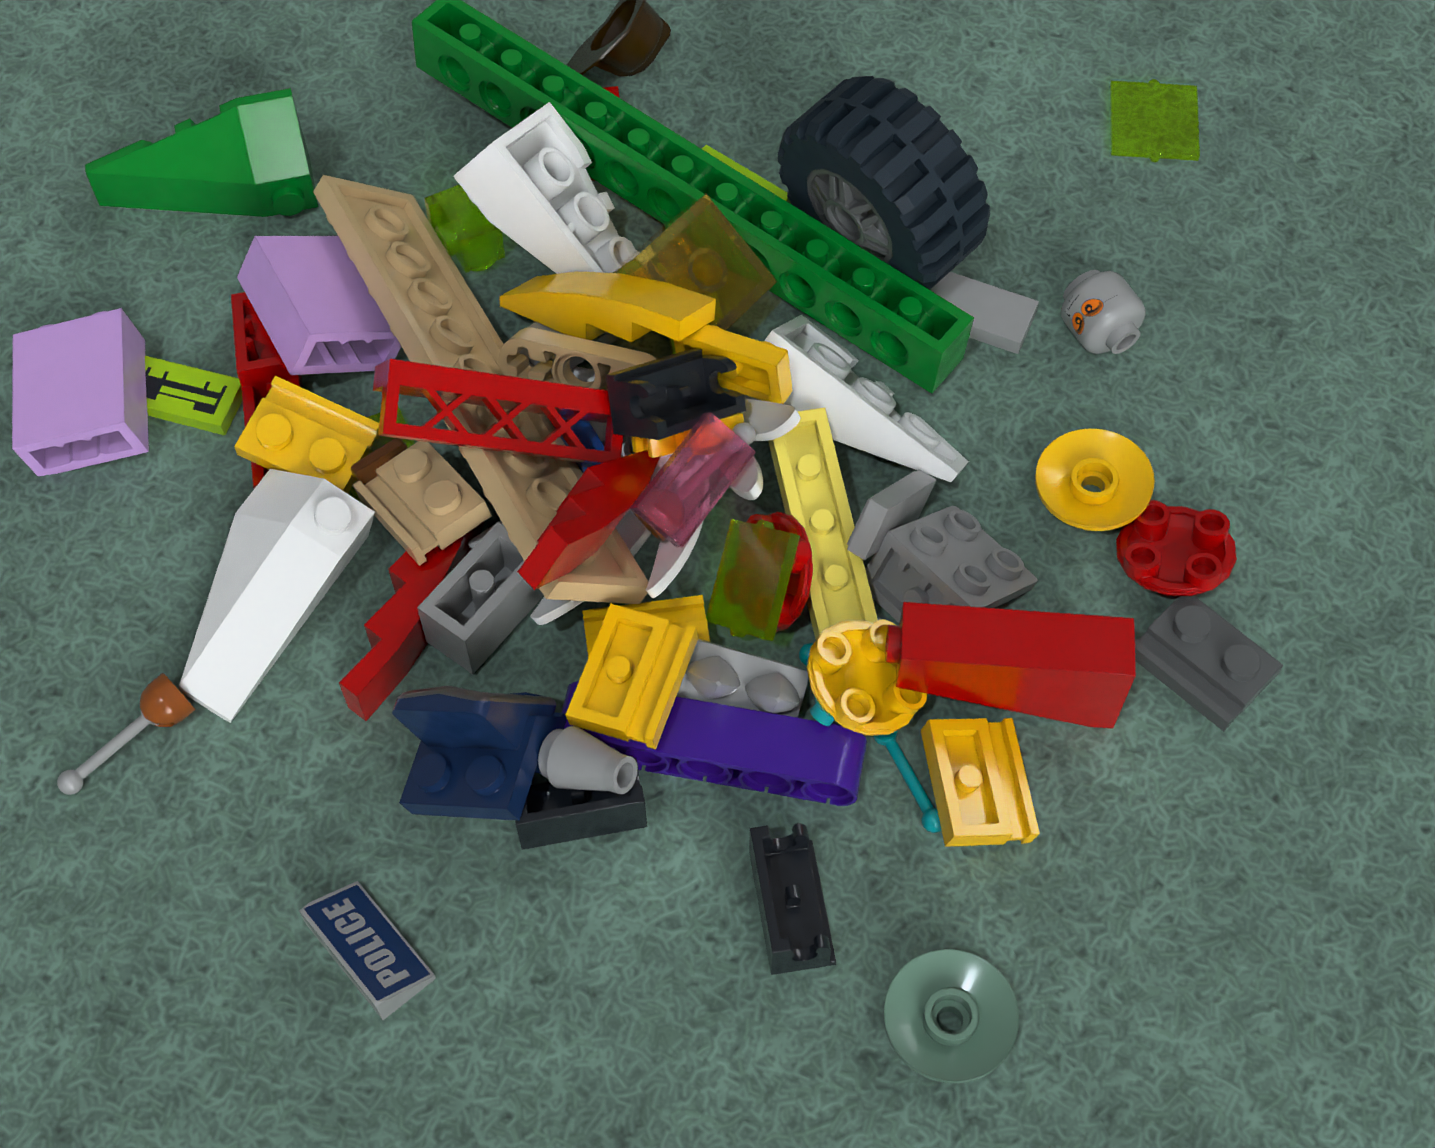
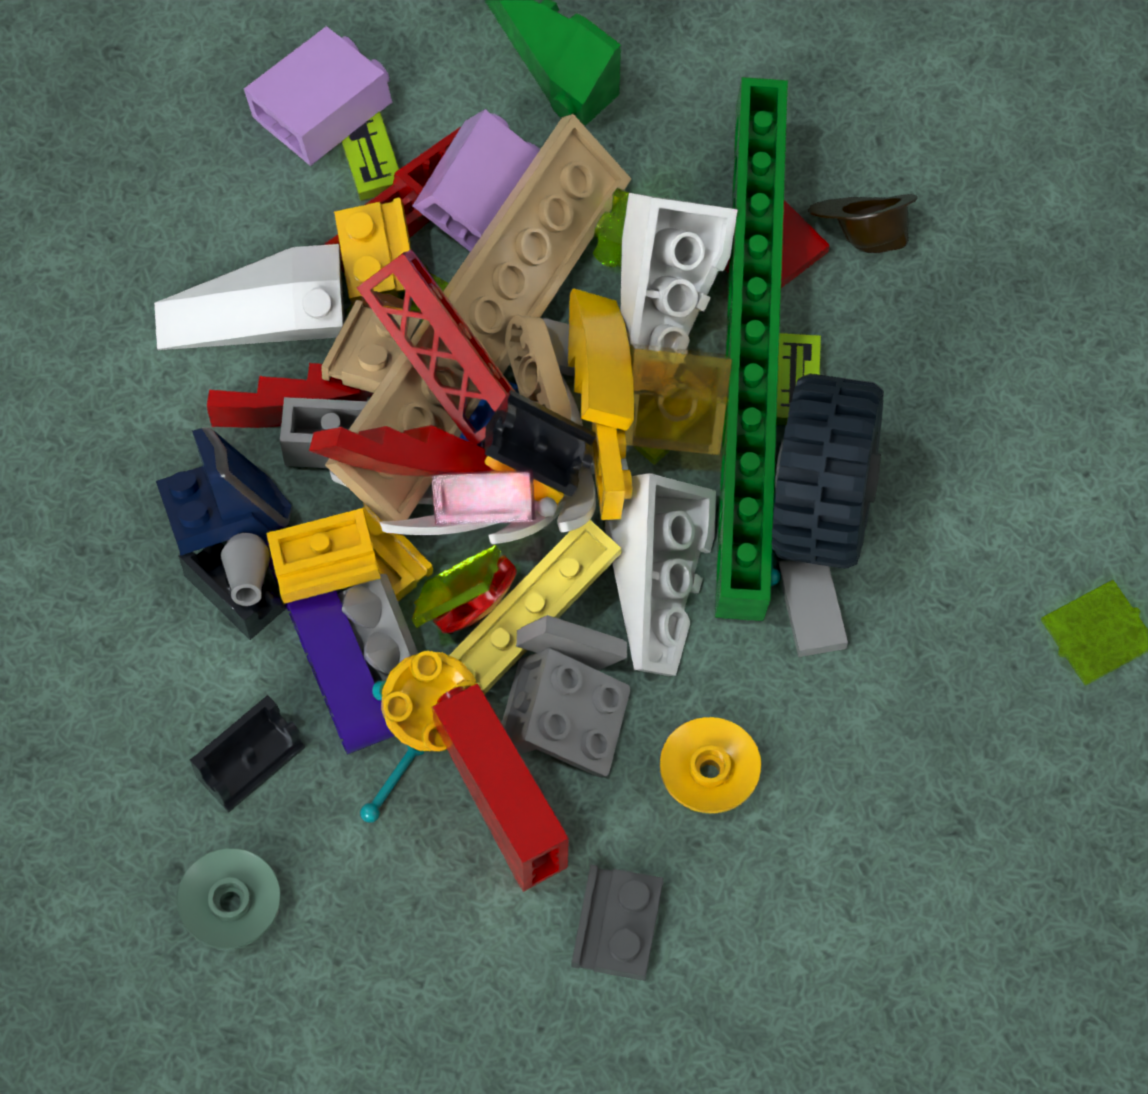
camera: 55 degrees right, 5 degrees up
hinge [57,673,196,795] -> none
slope [299,881,436,1020] -> none
yellow plate [920,718,1040,847] -> none
light grey head [1060,270,1146,354] -> none
red dish [1116,500,1237,596] -> none

